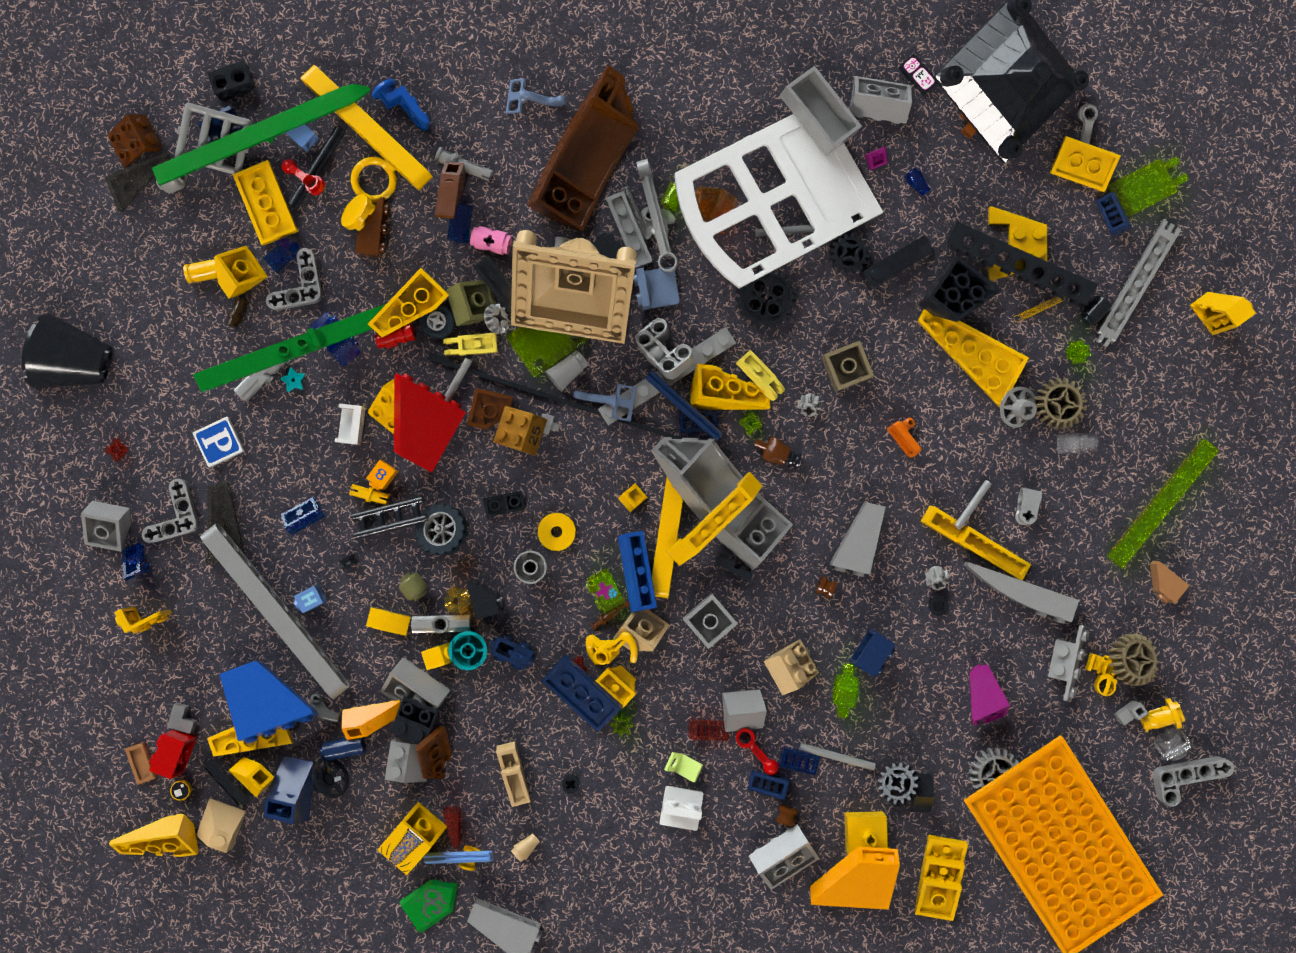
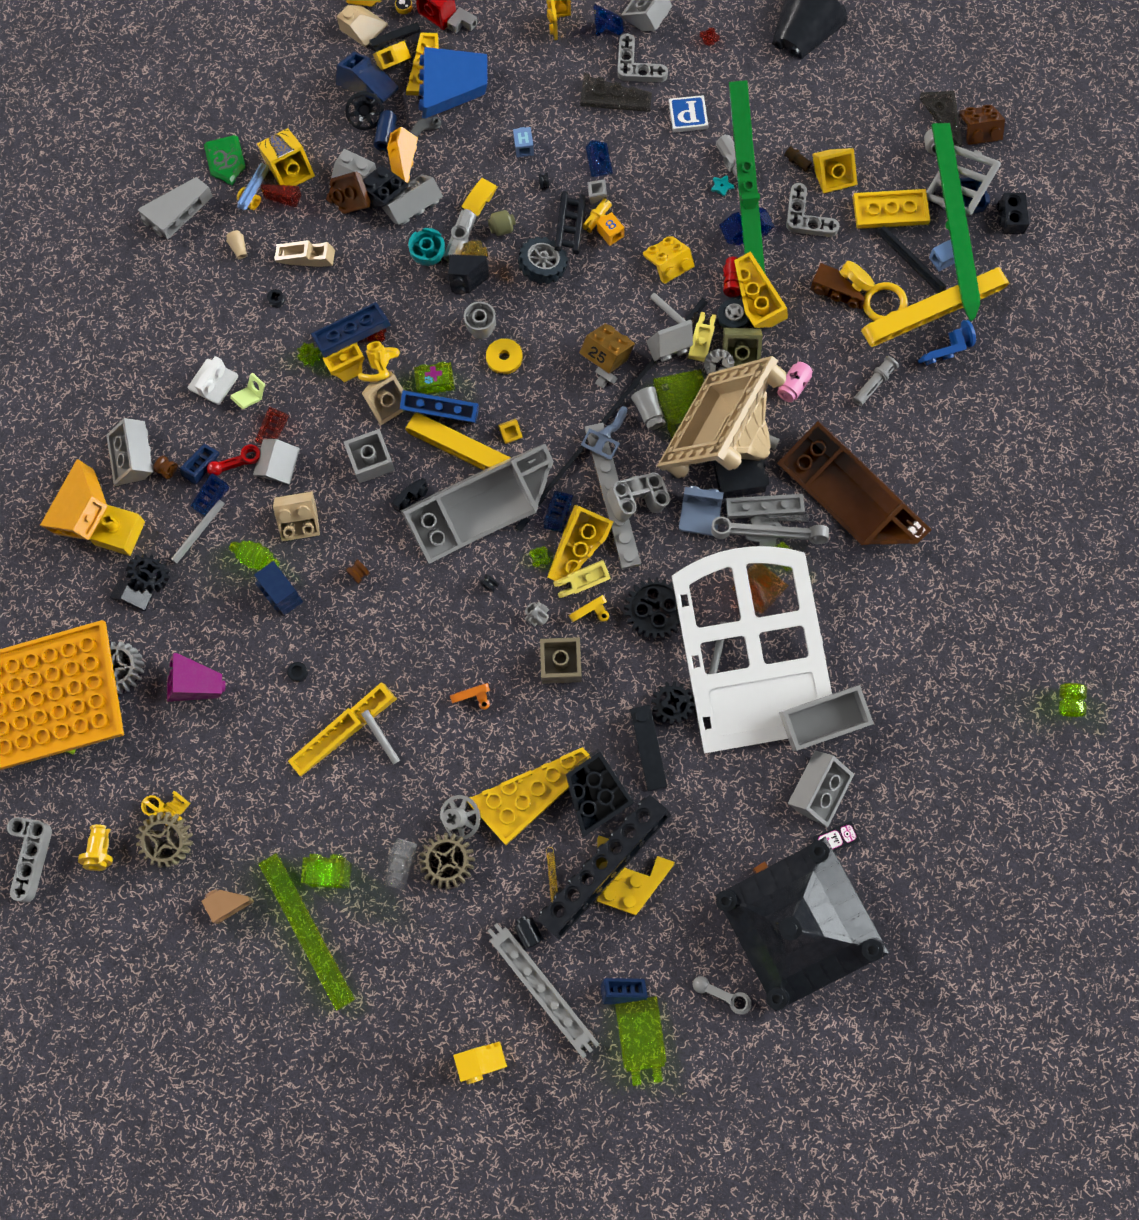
camera: 115 degrees right, 15 degrees down
yellow piece [183,259,217,284] -> none
light grey beam [200,523,350,699] -> none
clear blue slope [263,234,305,273] -> none
red piece [282,159,325,196] -> none
white panel [334,404,366,445] -> none
red slope [394,373,466,472] -> none
yellow brick [421,642,452,670] -> none
reddish brown slope [435,161,467,219] -> none
clear blue slope [447,203,473,244] -> none
reddish brown plate [467,388,514,430] -> none
black slope [482,491,525,517] -> none
dark blue brick [489,633,536,671] -> none
sand blue piece [506,78,567,114] -> none
reddish brown piece [590,601,630,631] -> none
dark blue axle [646,371,723,441] -> none
yellow slope [666,472,763,566] -> none
reddish brown piece [753,437,791,466] -> none
light grey slope [830,502,886,577] -> none
magenta slope [864,147,888,170] -> none
clear blue cone [904,167,930,196] -> none
yellow slope [915,835,968,921] -> none
light grey gear [925,566,950,590] -> none
light grey slope [964,562,1079,624] -> none
light grey piece [1015,487,1042,525] -> none
light grey bracket [1048,625,1089,701] -> none
yellow plate [1049,136,1121,192] -> none
clear neon green gear [1065,340,1091,364] -> none
light grey piece [1114,700,1148,726] -> none
clear piece [1153,728,1192,761] -> none
none -> clear neon green brick [301,854,352,888]
none -> yellow piece [568,595,609,622]
none -> light grey slope [588,179,607,204]
none -> light grey slope [646,319,693,362]

